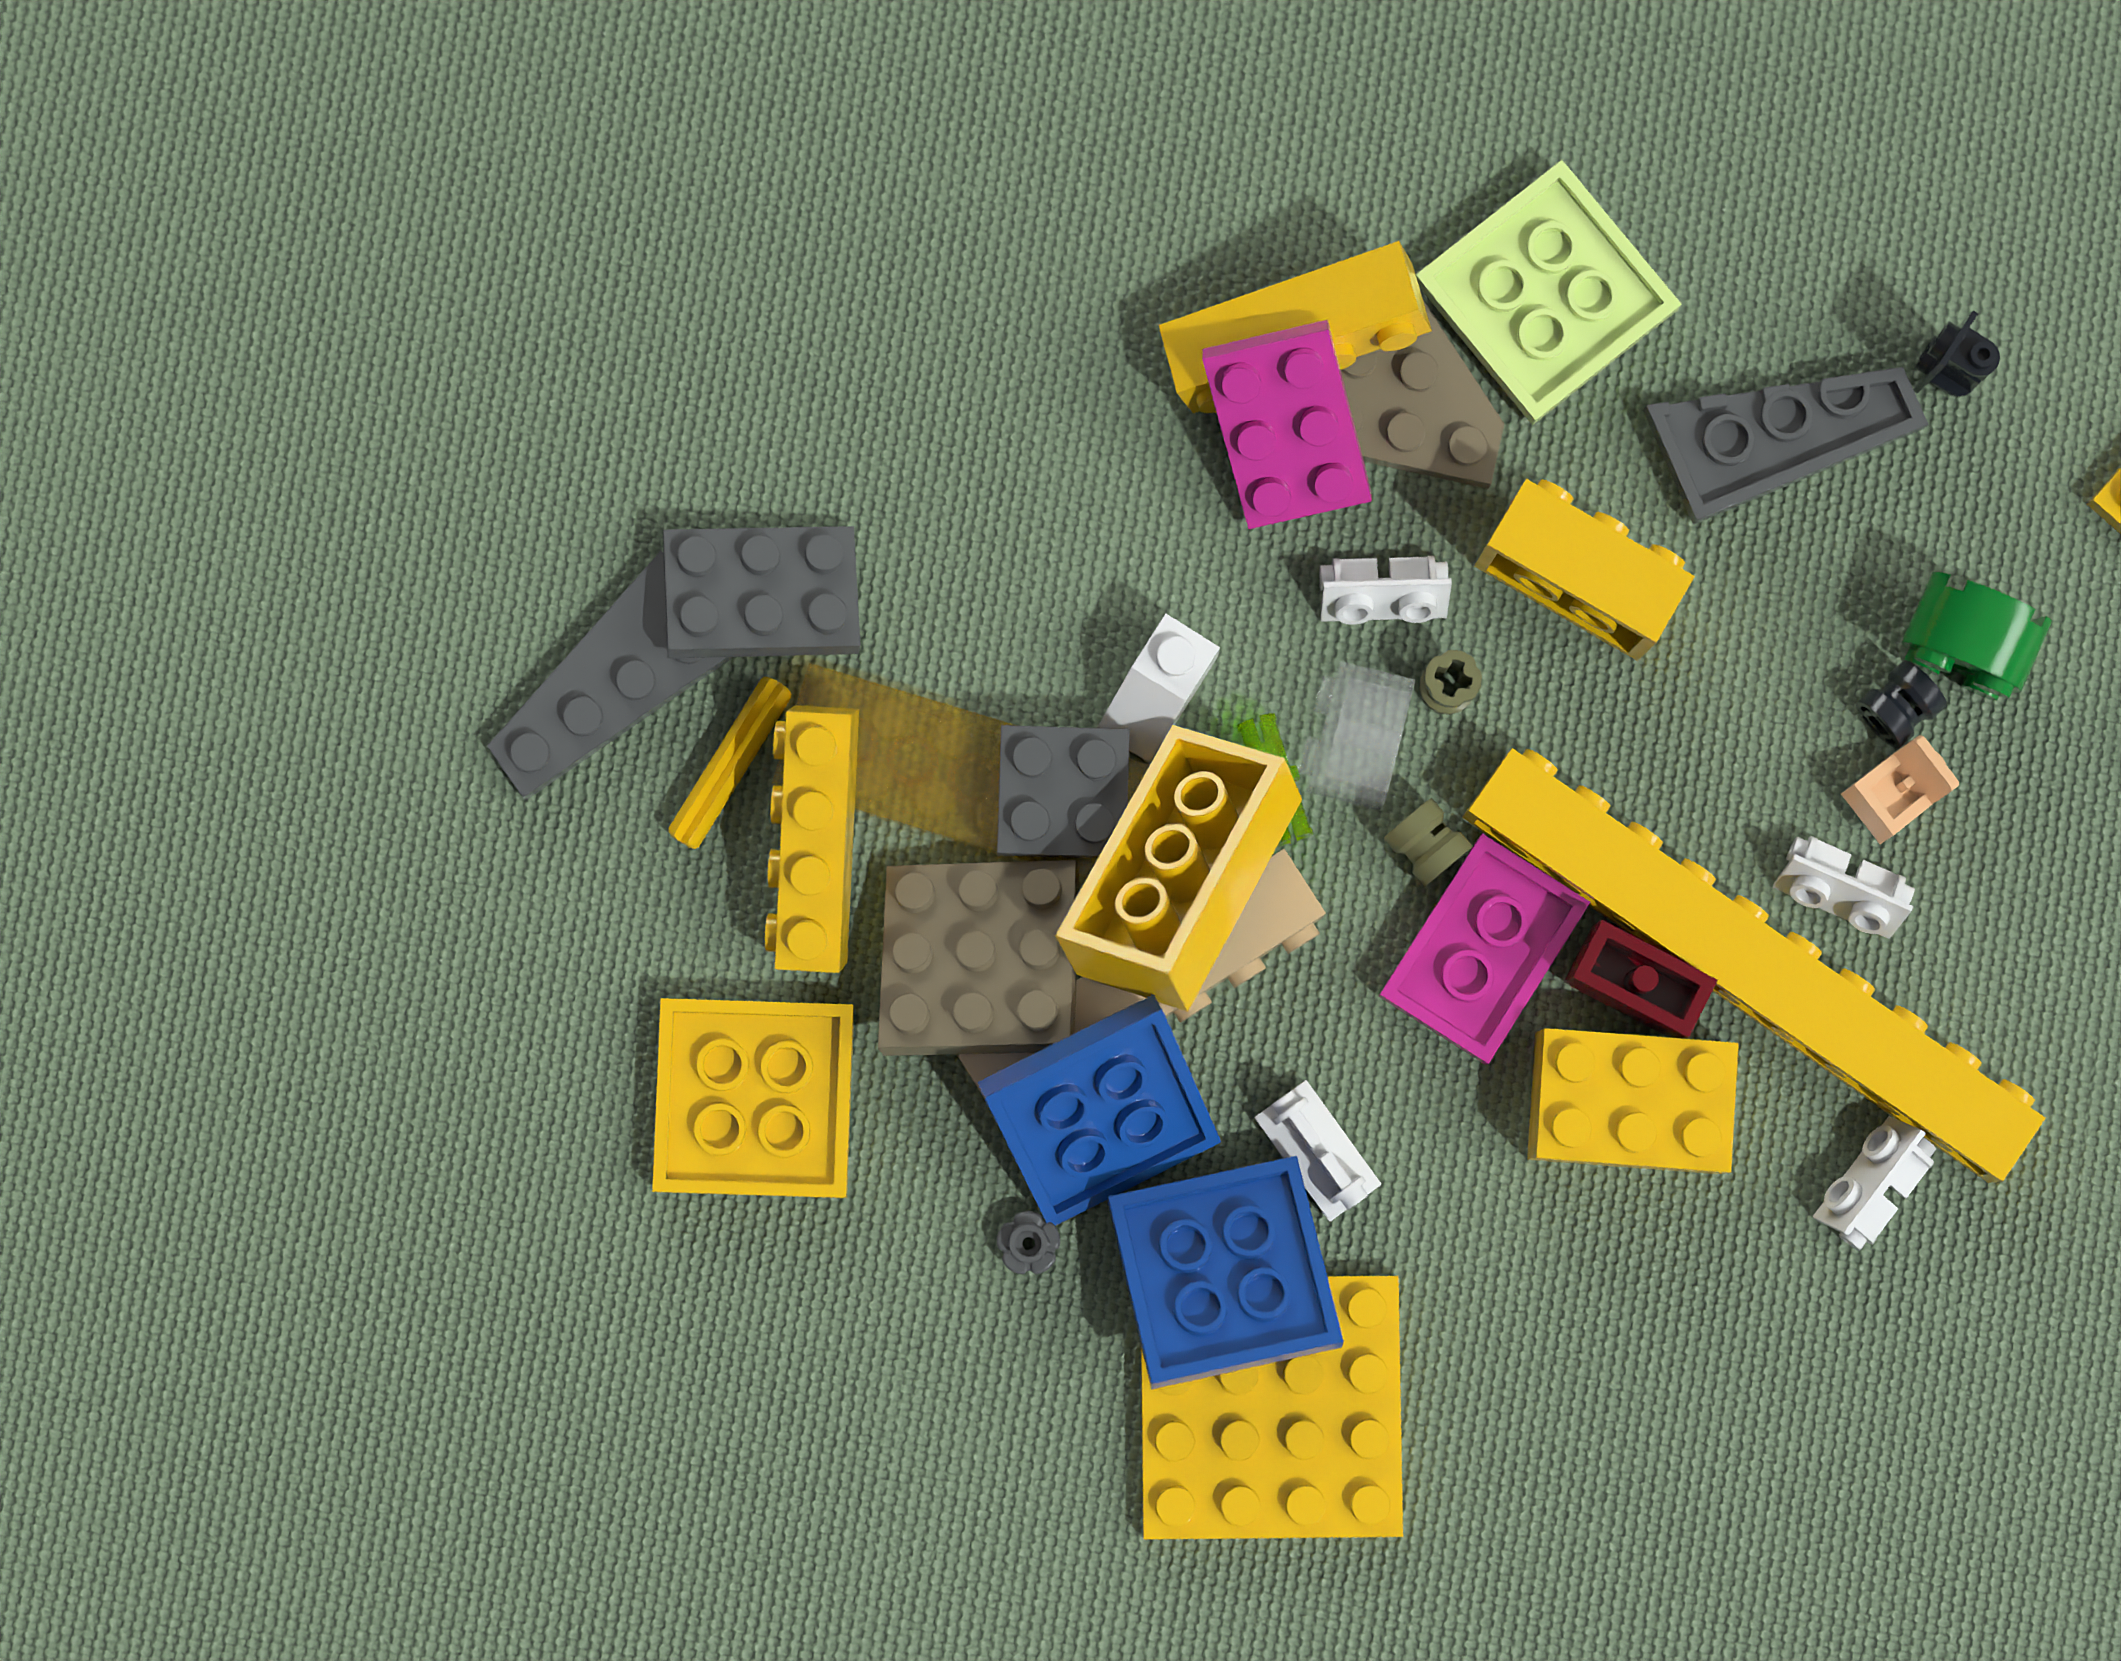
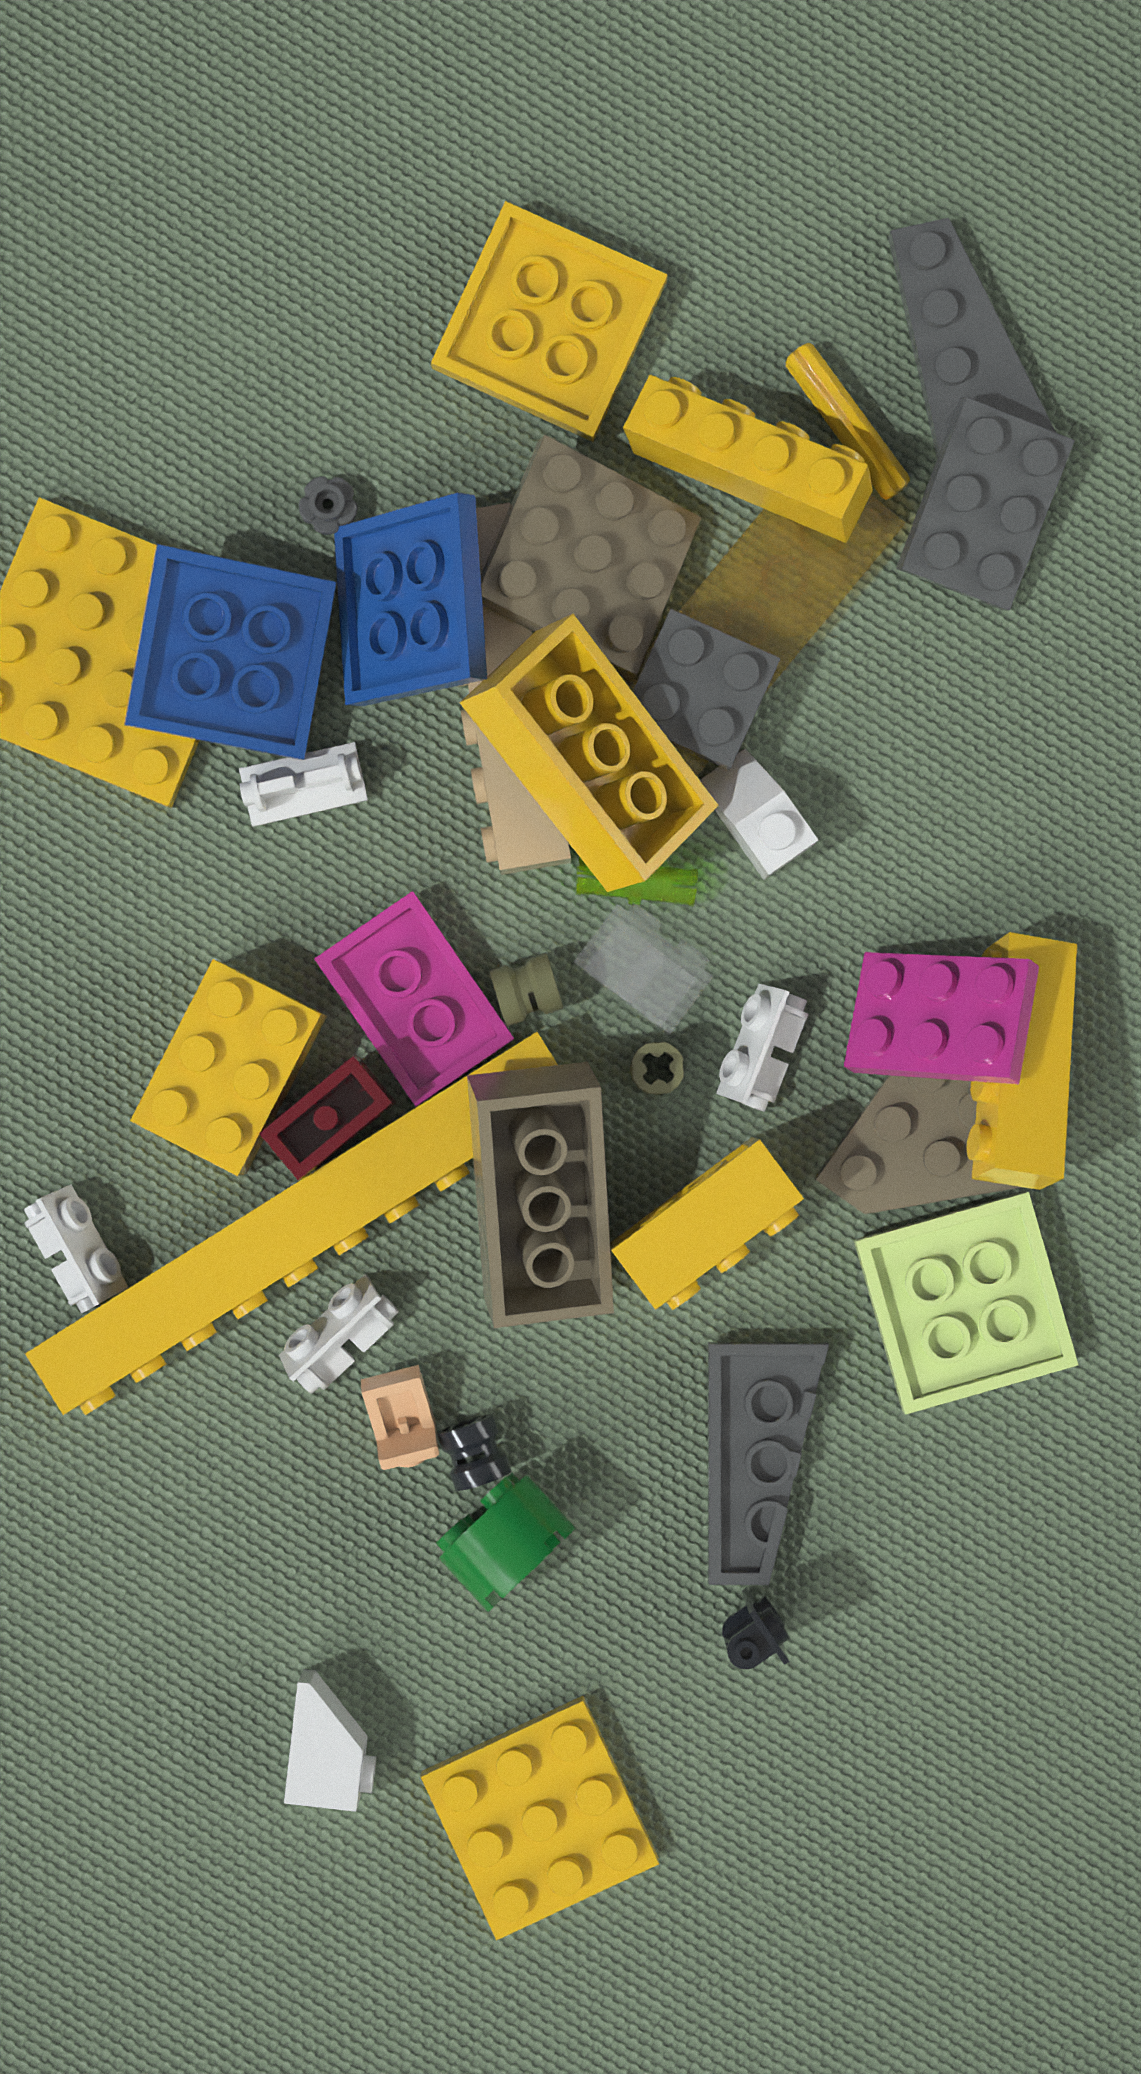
camera: 120 degrees right, 5 degrees up
none -> dark tan brick [467,1062,614,1328]

